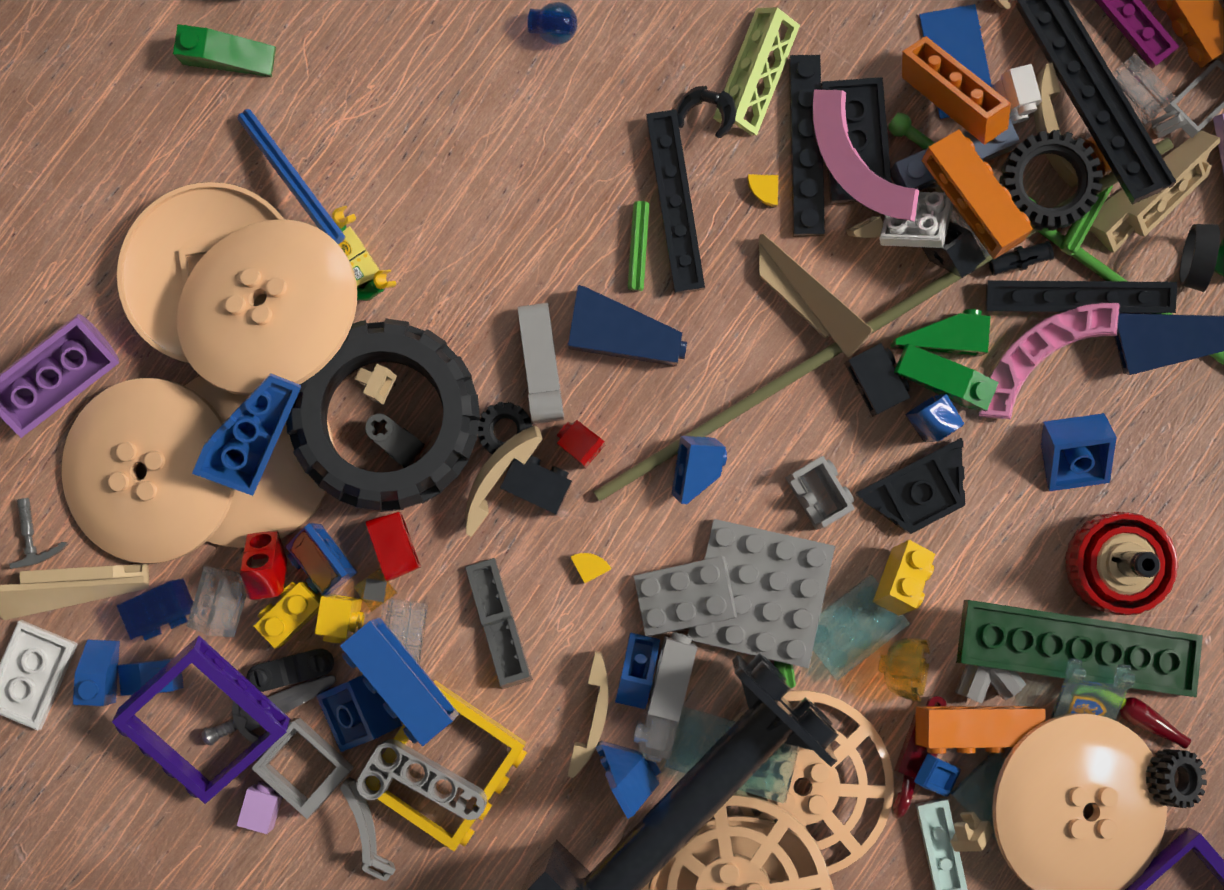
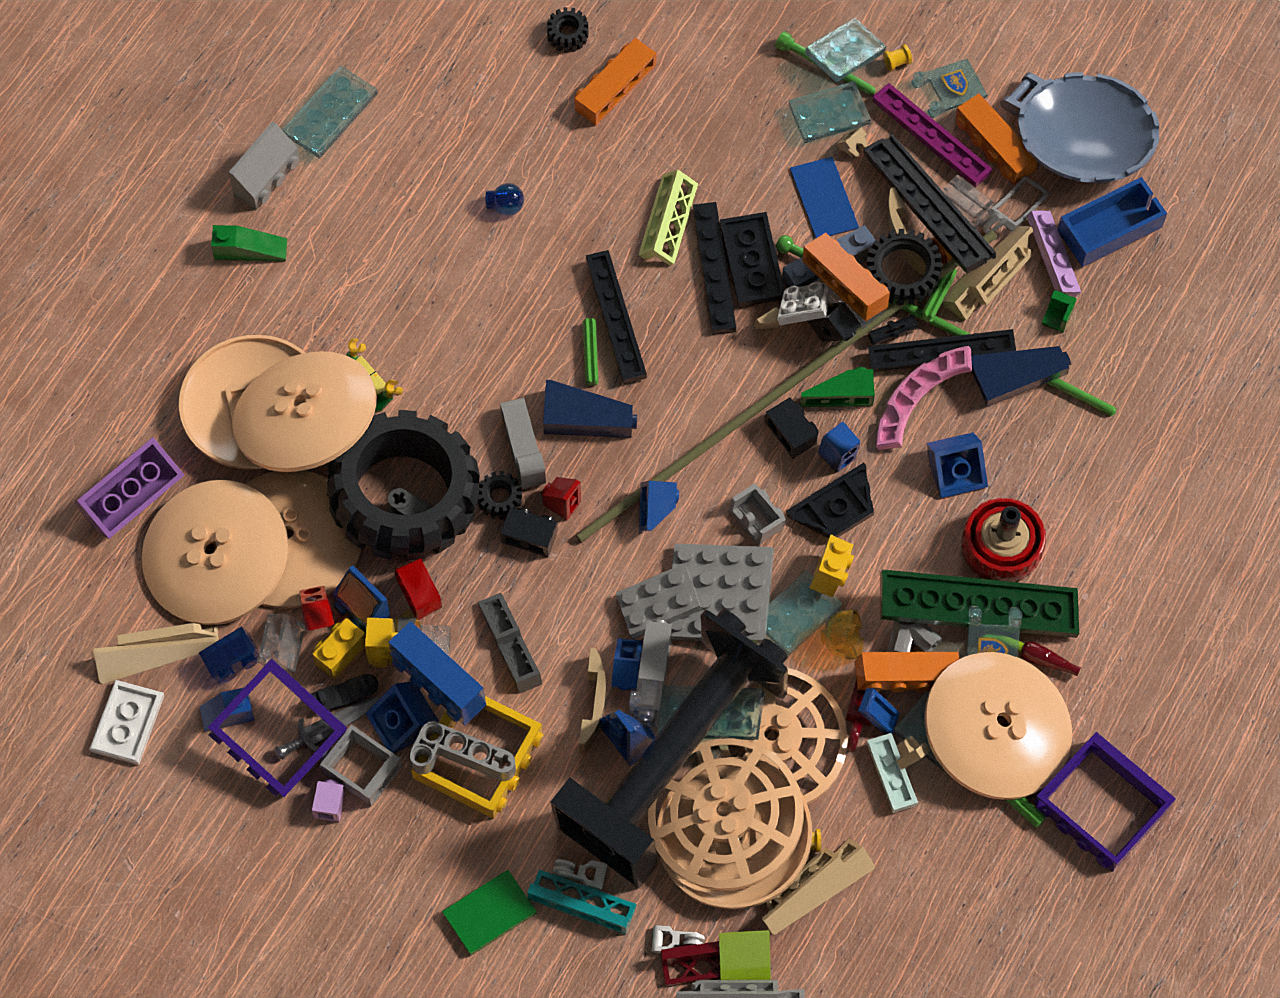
camera: 10 degrees left, 20 degrees down
dark grey piece [9,498,68,569] -> none
blue slope [73,639,120,706] -> none
blue wedge [192,373,301,496] -> none
blue axle [237,109,345,244] -> none
light grey sword [340,777,396,881] -> none
tan tile [355,364,397,405] -> none
tan slope [465,426,542,537] -> none
yellow tile [570,553,612,583] -> none
black piece [676,86,737,138] -> none
yellow tile [747,174,778,207] -> none
tan wedge [759,233,873,358] -> none
bright pink tile [813,89,919,222] -> none
green slope [894,344,999,411] -> none
orange brick [902,36,1011,145] -> none
white brick [993,64,1042,124] -> none
black tyre [1146,749,1207,808] -> none
black tyre [1179,224,1220,292] -> none

